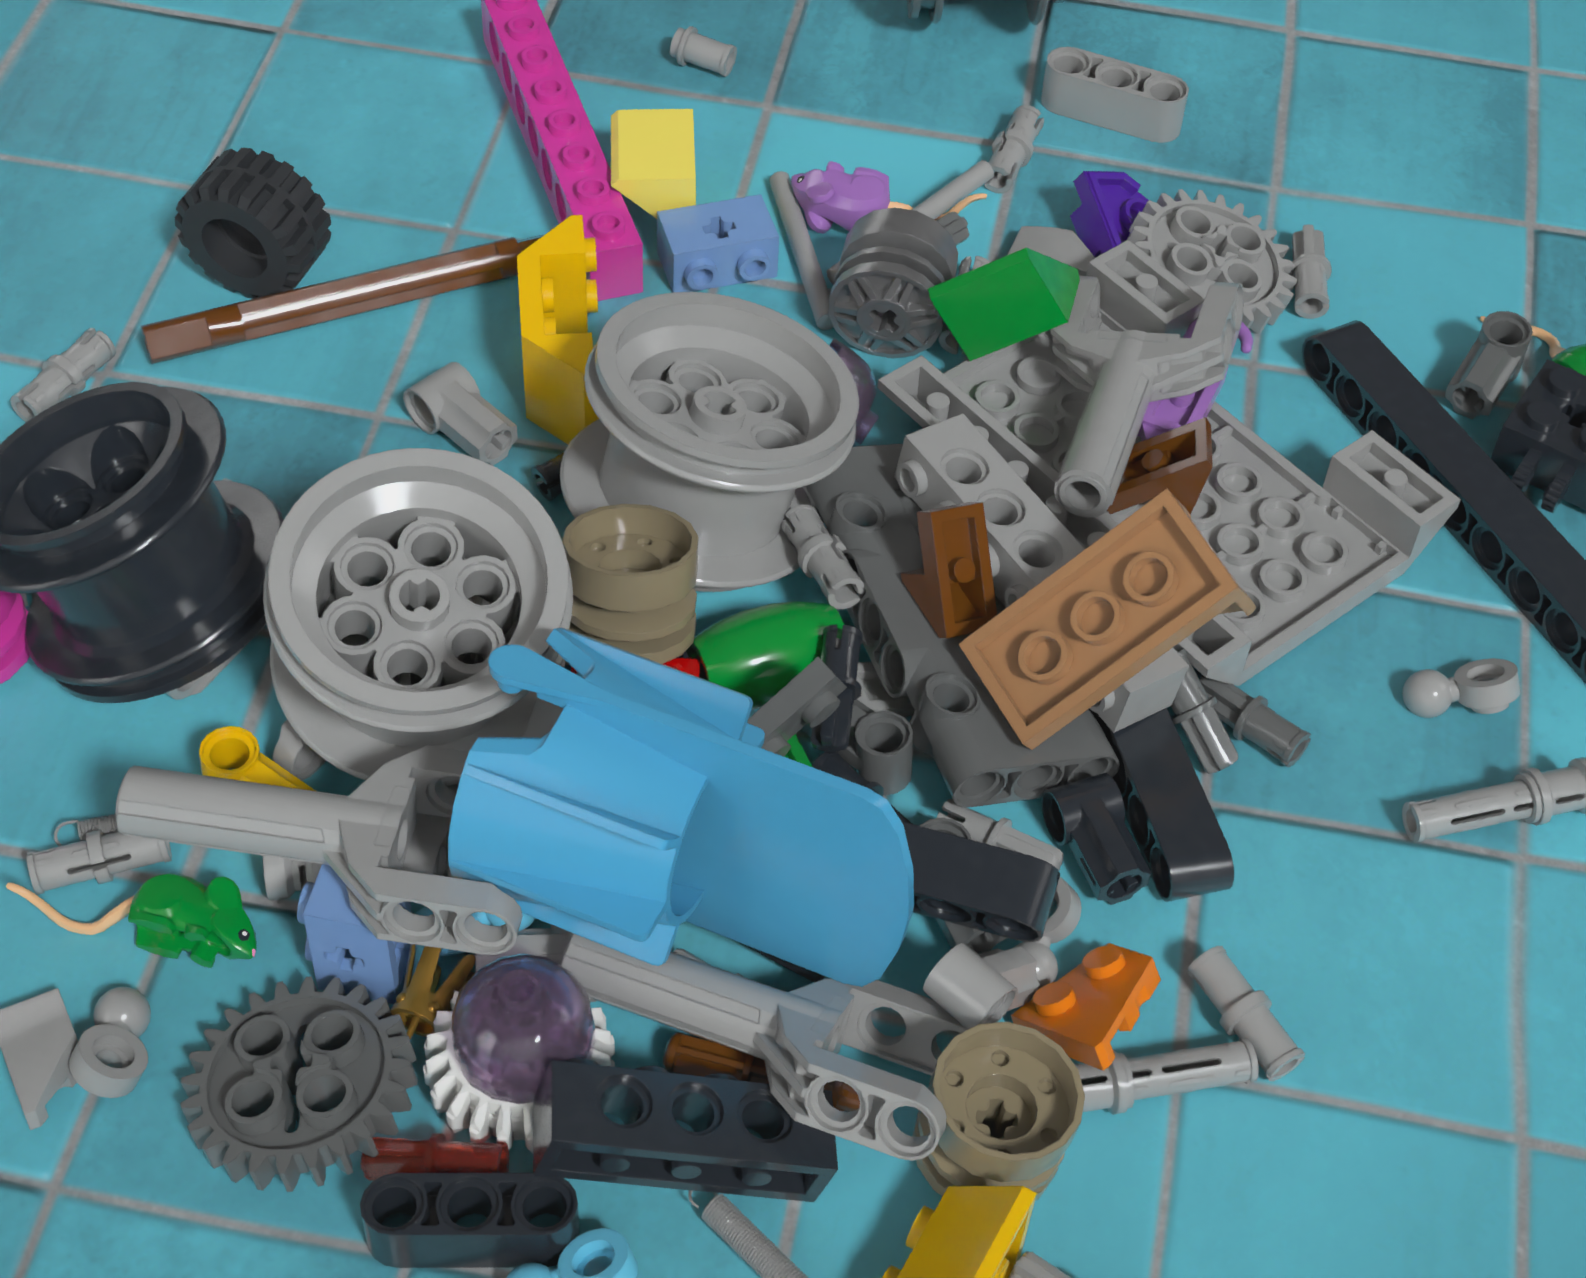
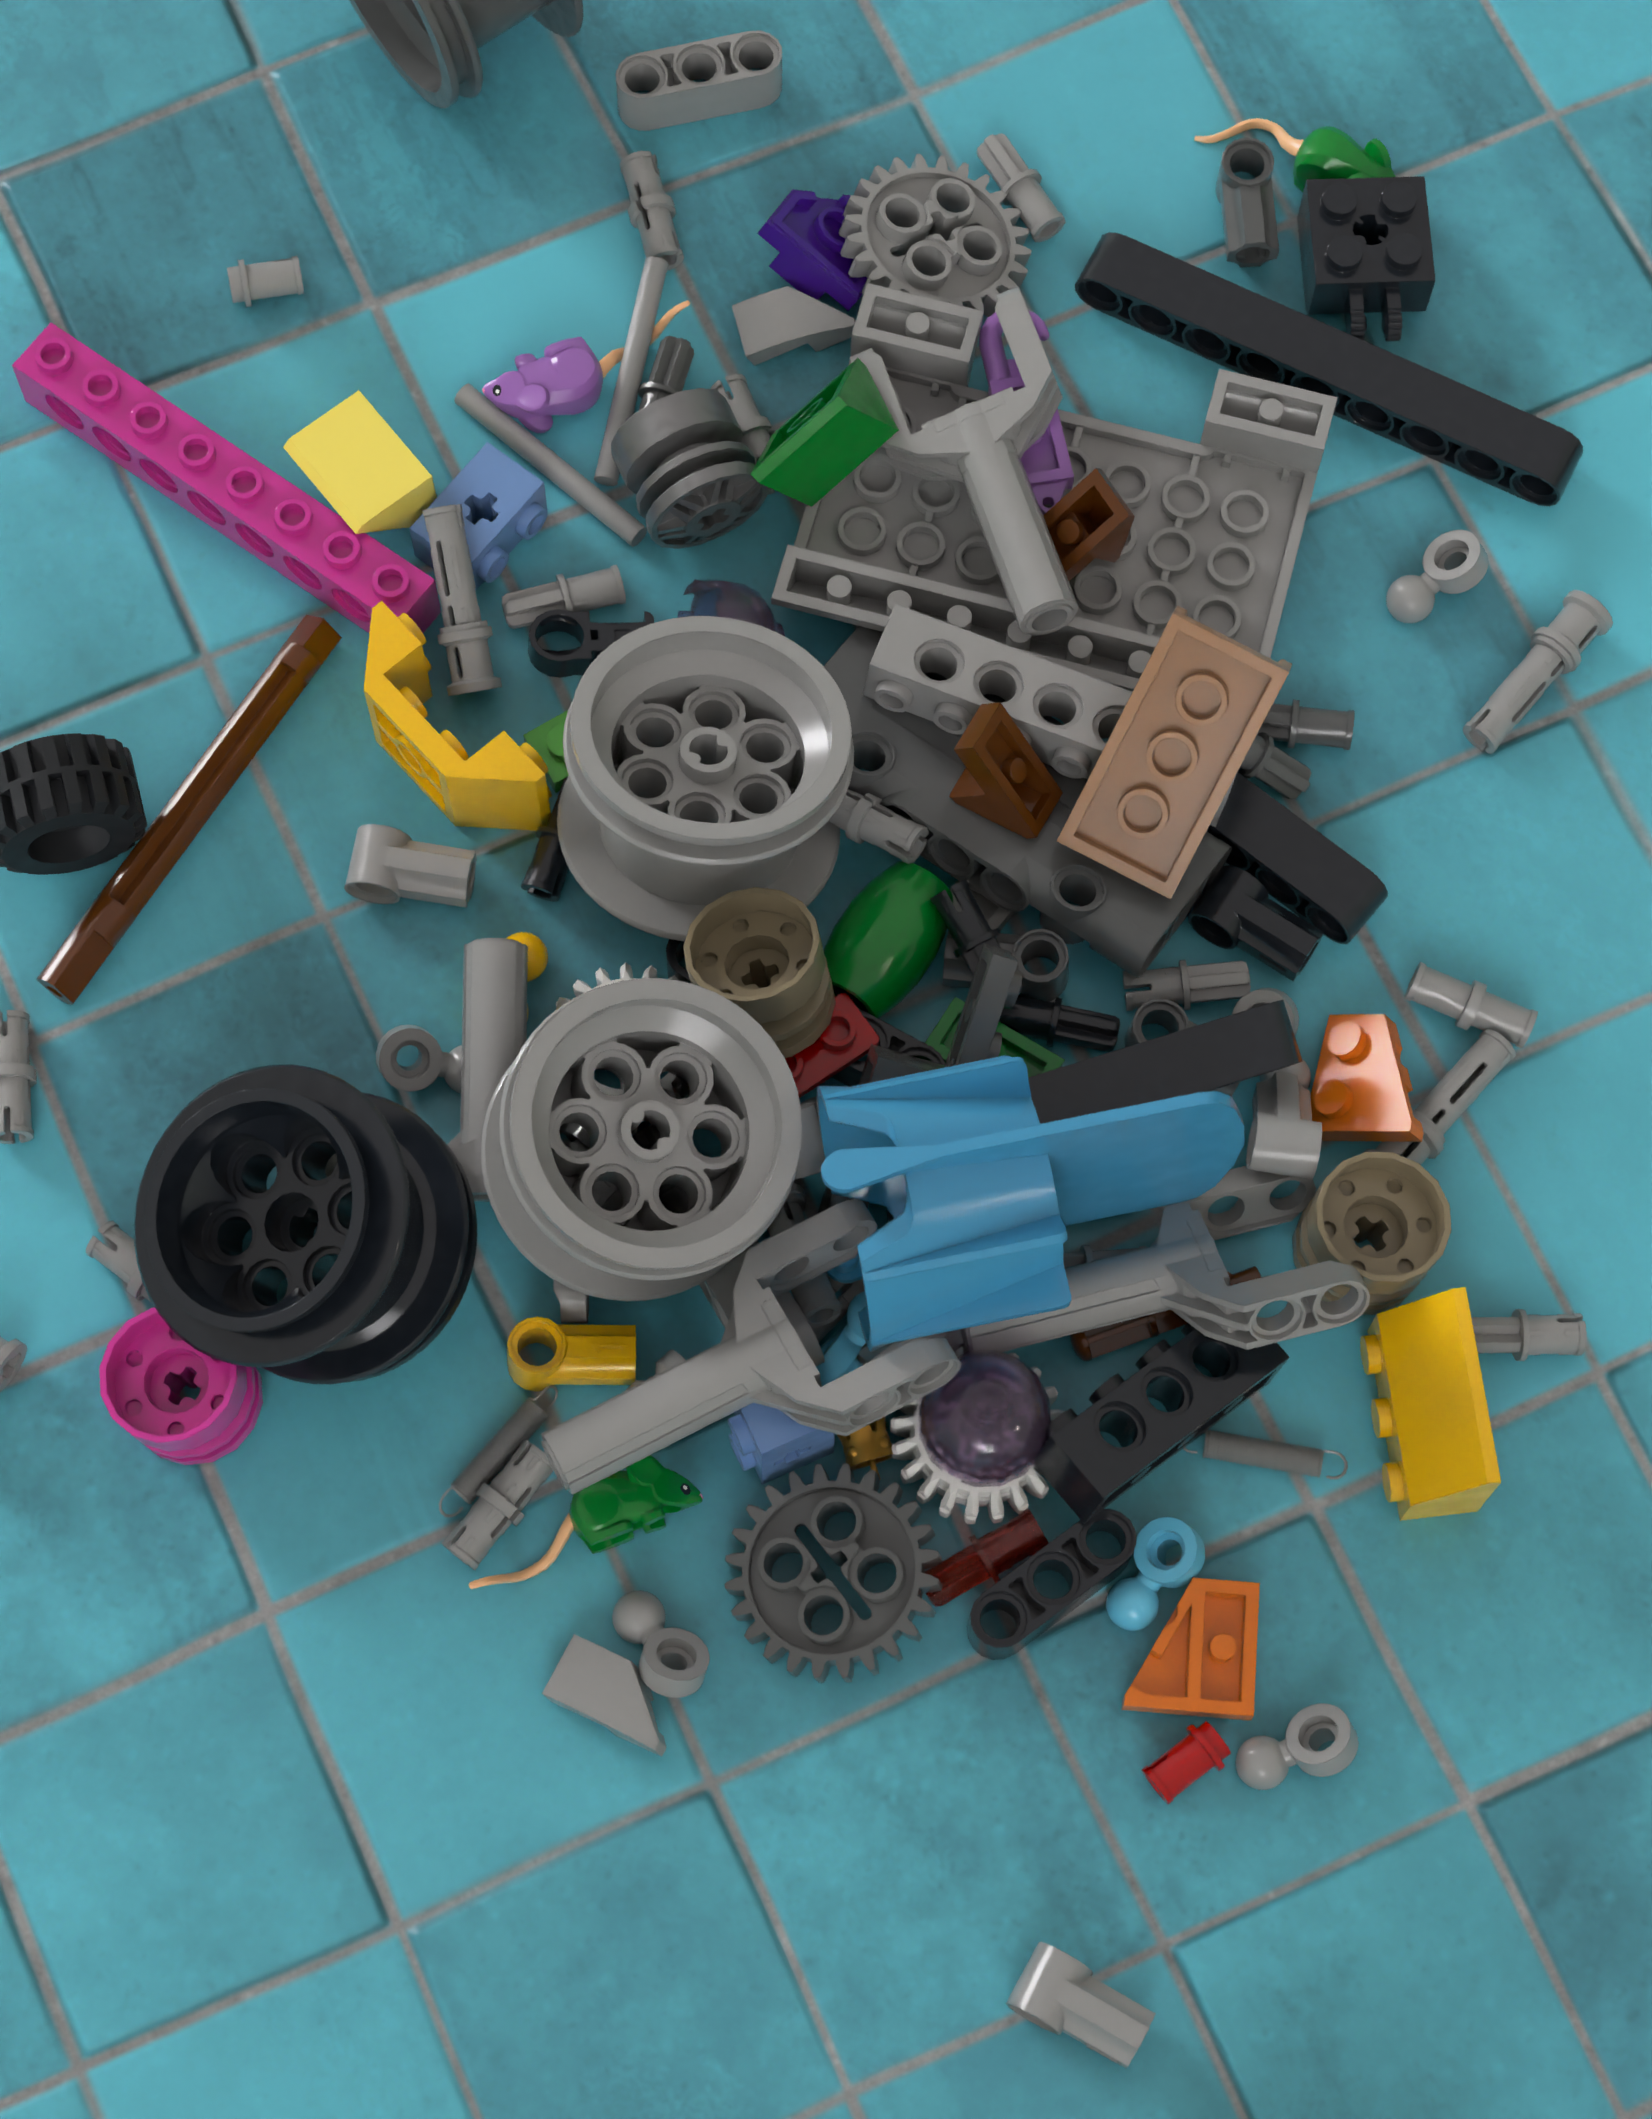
camera: 35 degrees left, 20 degrees up
none -> light grey pin [423,504,502,696]

